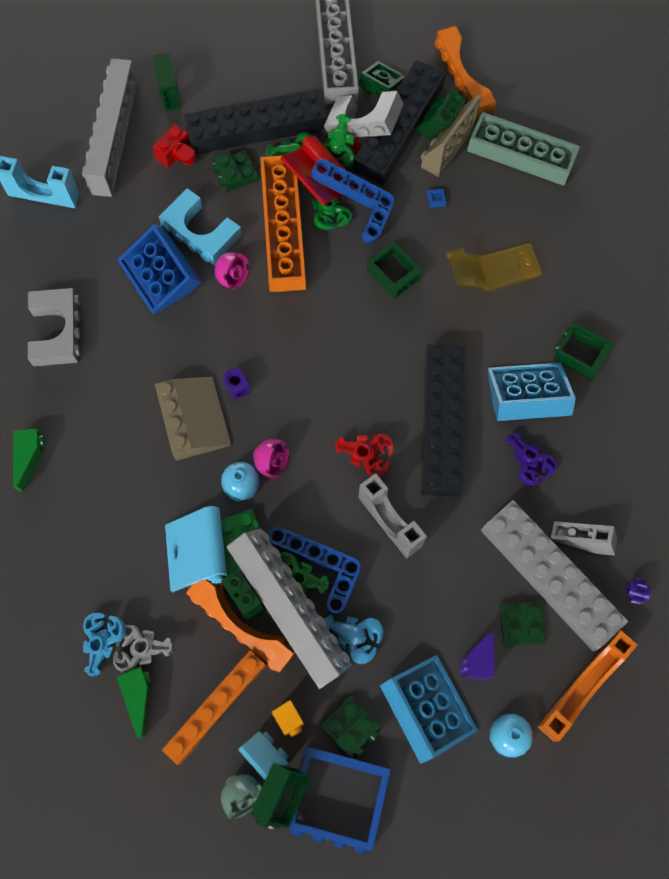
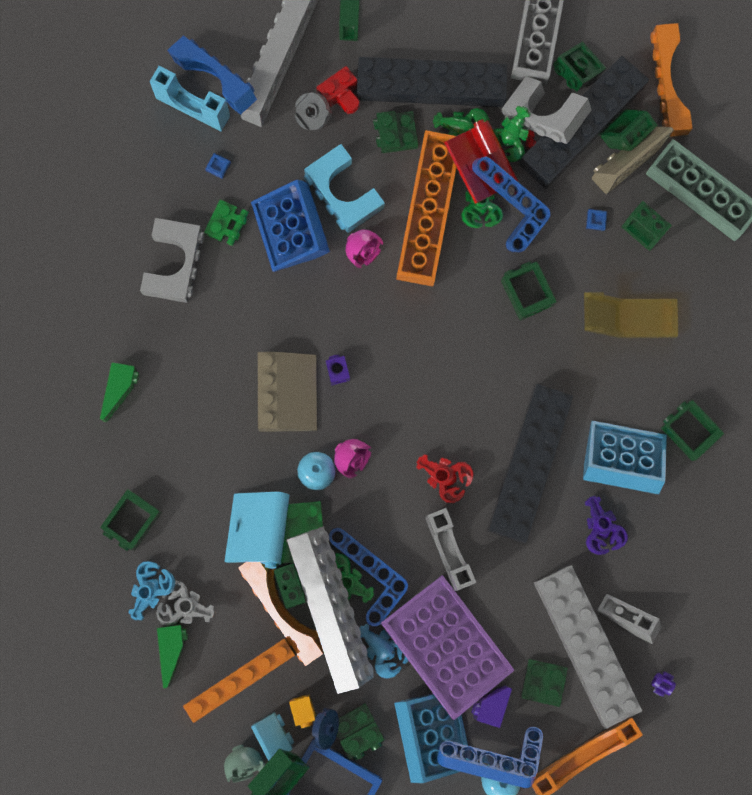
camera: 10 degrees right, 10 degrees up
none -> dark green window [100,489,162,552]
none -> blue arch [167,35,257,115]
none -> green plate [204,200,249,246]
none -> blue tile [205,153,231,179]
none -> dark grey plate [295,92,332,130]
none -> dark blue plate [312,708,339,750]
none -> medium lavender plate [381,575,514,720]
none -> blue beam [437,727,543,788]
none -> dark green window [622,201,672,251]

